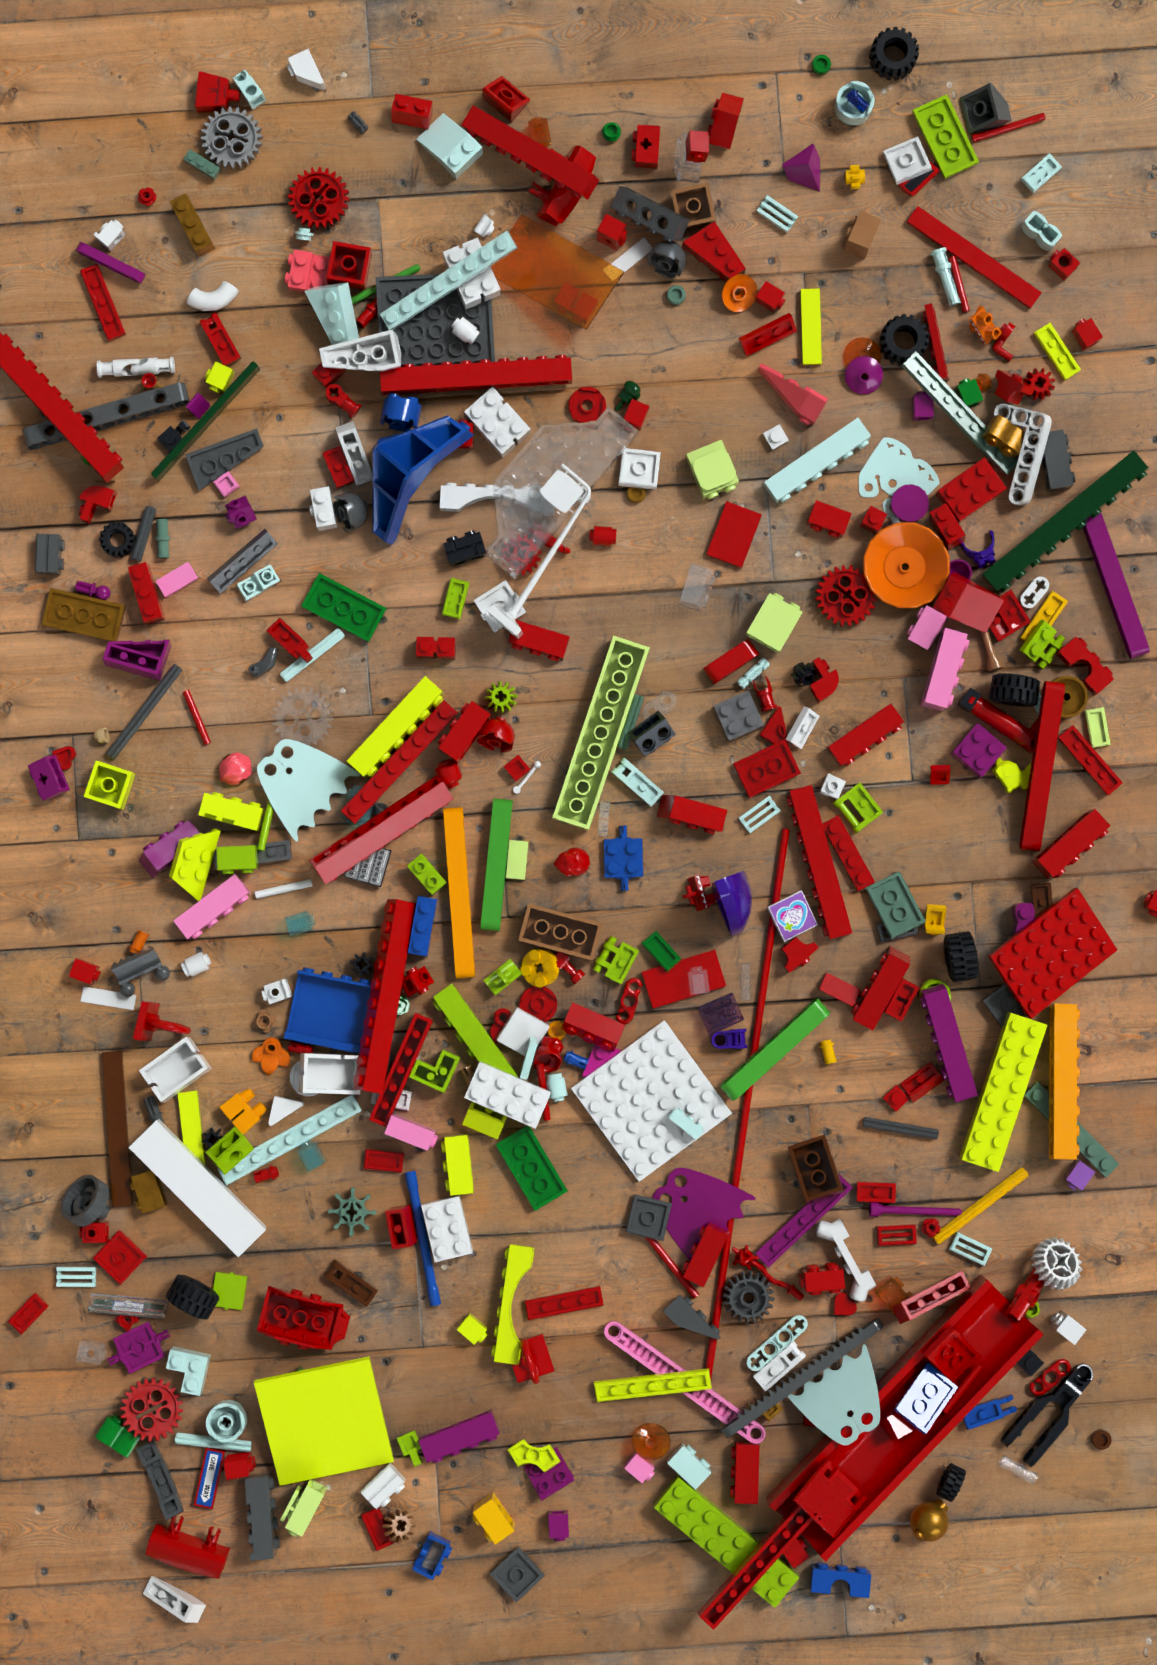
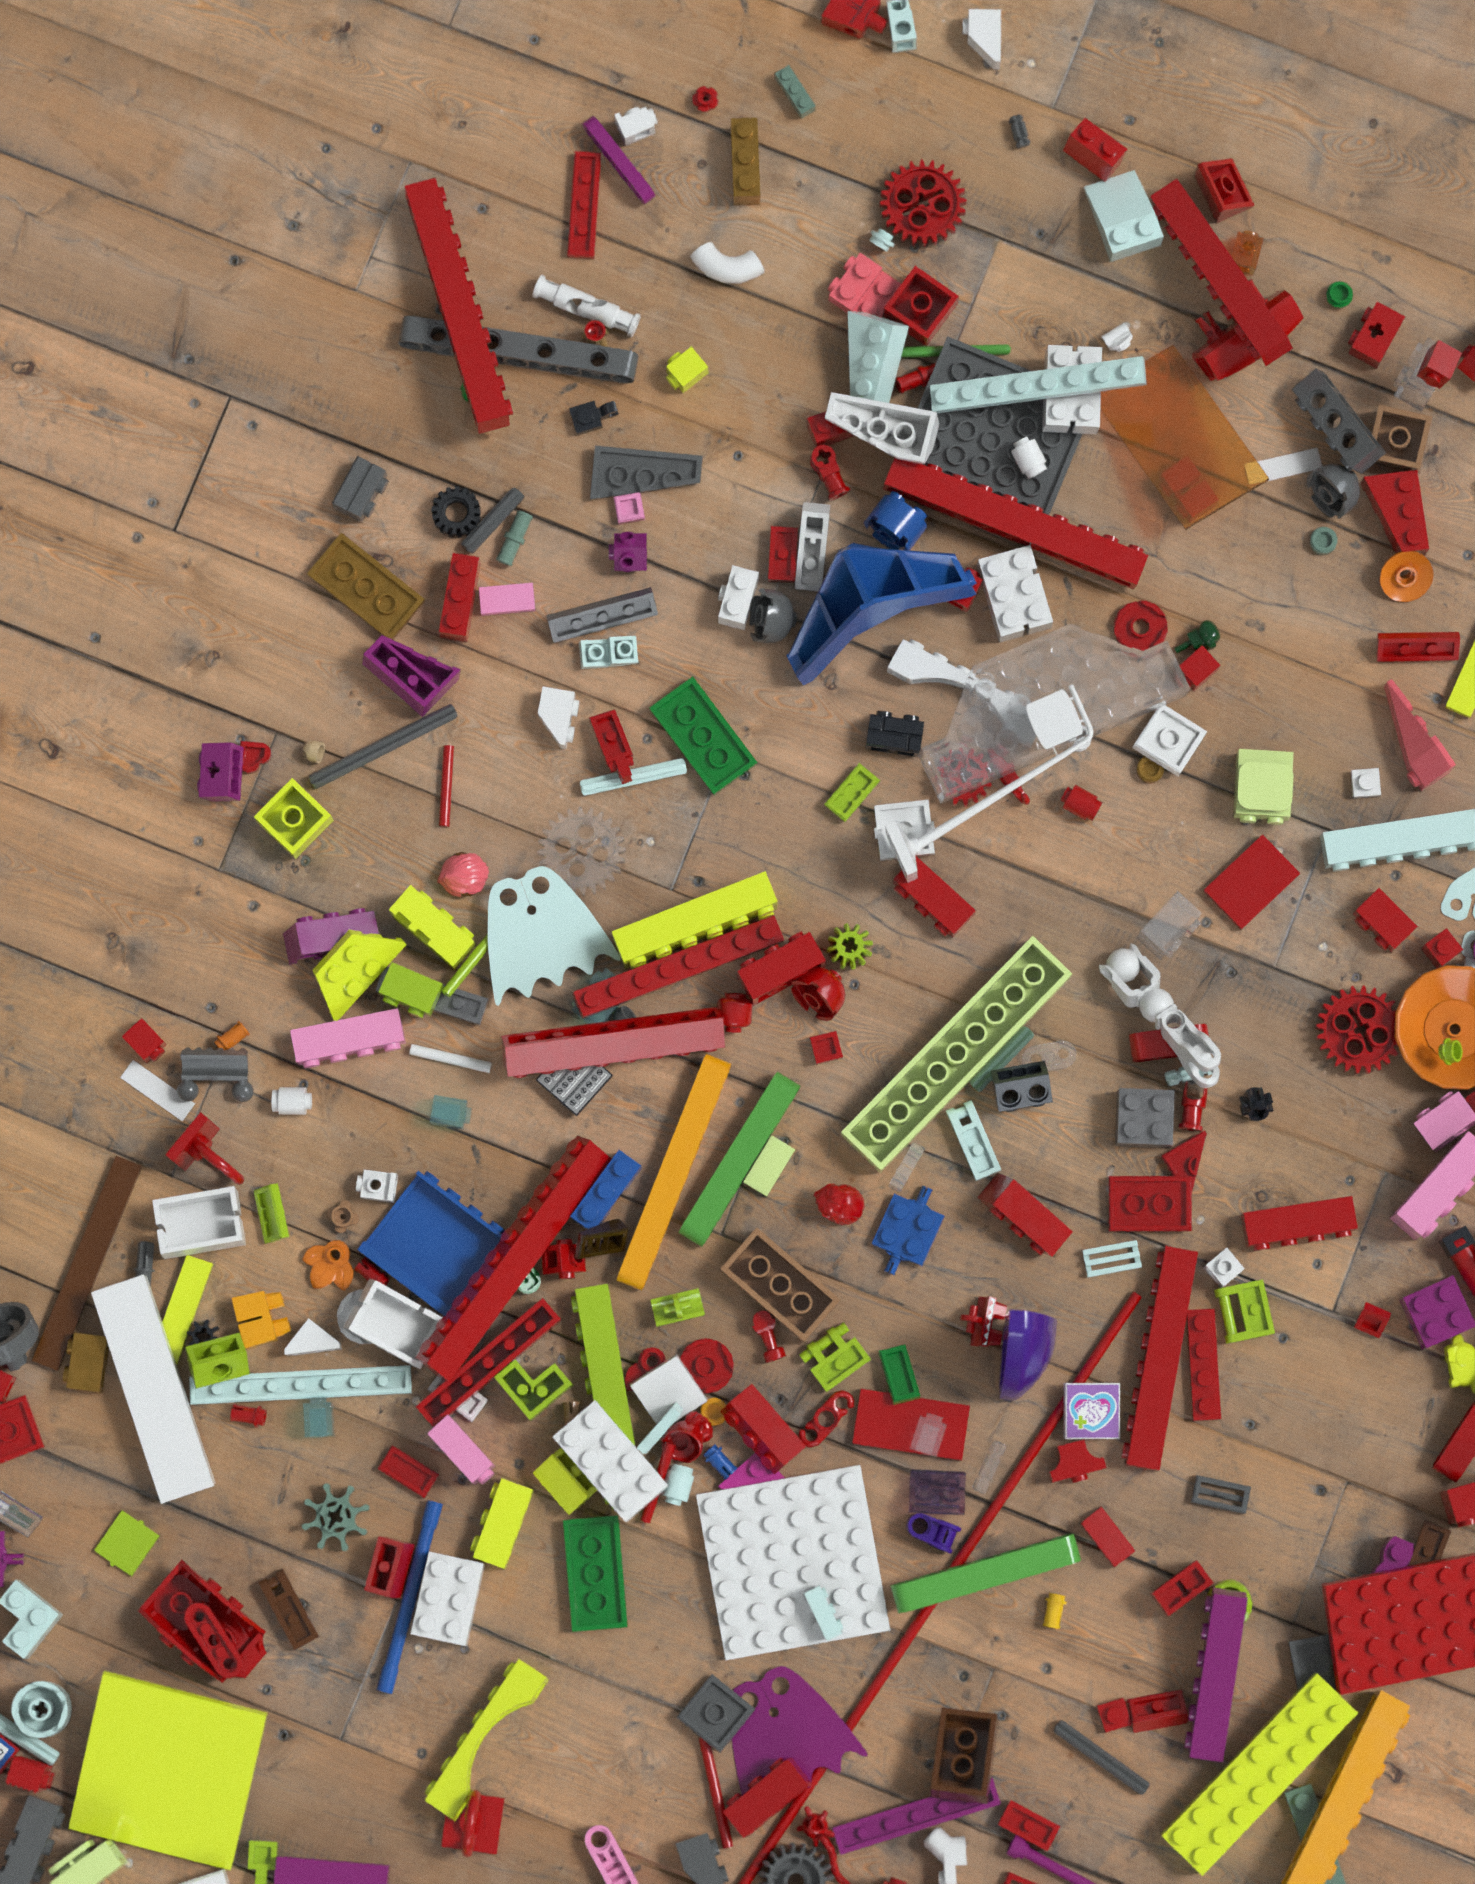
camera: 30 degrees right, 5 degrees down
magenta axle [75,581,111,600] -> none
red brick [79,485,117,524] -> none
dark green tile [151,361,260,482] -> none
black tyre [166,1275,220,1320] -> none
magenta slope [186,393,210,419] -> none
red plate [200,312,242,367] -> none
light grey gear [201,106,263,170] -> none
dark grey arm [248,647,278,677] -> none
black gear [350,952,374,976] -> none
lime brick [407,853,447,895] -> none
red piece [416,637,456,659] -> none
neon yellow brick [457,1313,488,1345] -> none
white hinge [513,761,541,794] -> none
yellow plate [520,948,559,988] -> none
red tile [524,1286,604,1320] -> none
red brick [597,214,628,251] -> none
yellowish green brick [746,593,803,654] -> none
red brick [755,281,786,313] -> none
white plate [786,706,820,749] -> none
red brick [809,657,839,703] -> none
red wedge [851,946,910,1031] -> none
sand green tile [865,871,926,940] -> none
yellow bracket [924,904,946,936] -> none
black tyre [943,931,979,982] -> none
none -> red plate [184,1602,243,1678]
none -> lime plate [253,1183,289,1244]
none -> white slope [538,687,580,750]
none -> dark brown slope [574,1219,628,1259]
none -> white piece [1099,943,1221,1088]
none -> lime plate [1438,1038,1463,1065]

